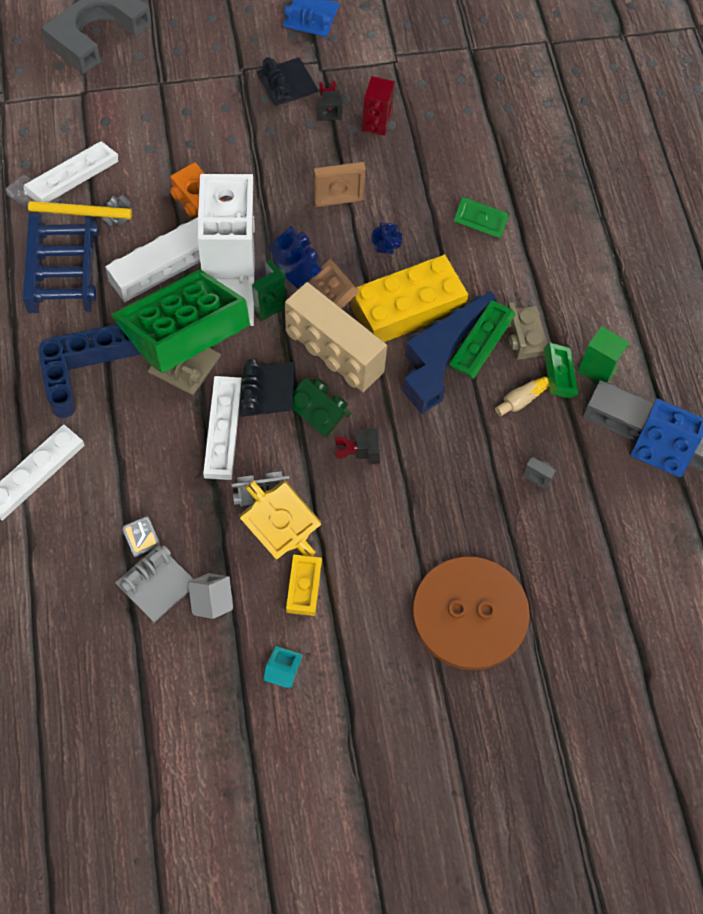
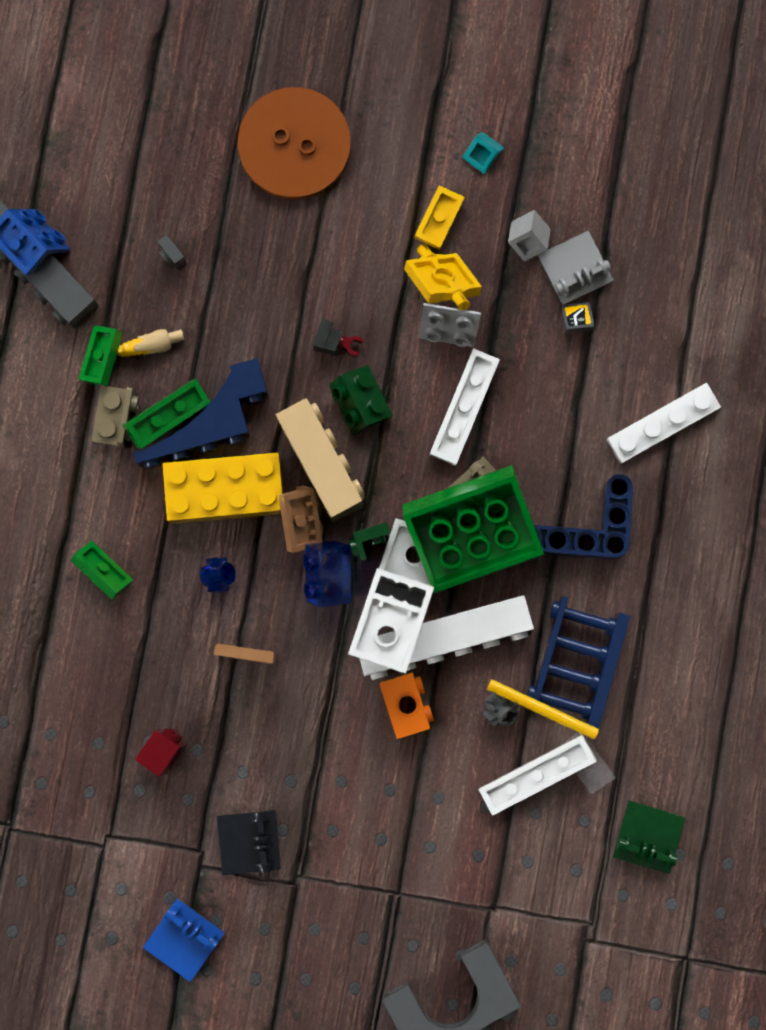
camera: 155 degrees left, 20 degrees up
black hinge [240,359,295,417] -> none
pearl dark grey piece [318,81,343,121] -> none
green panel [578,326,629,384] -> none

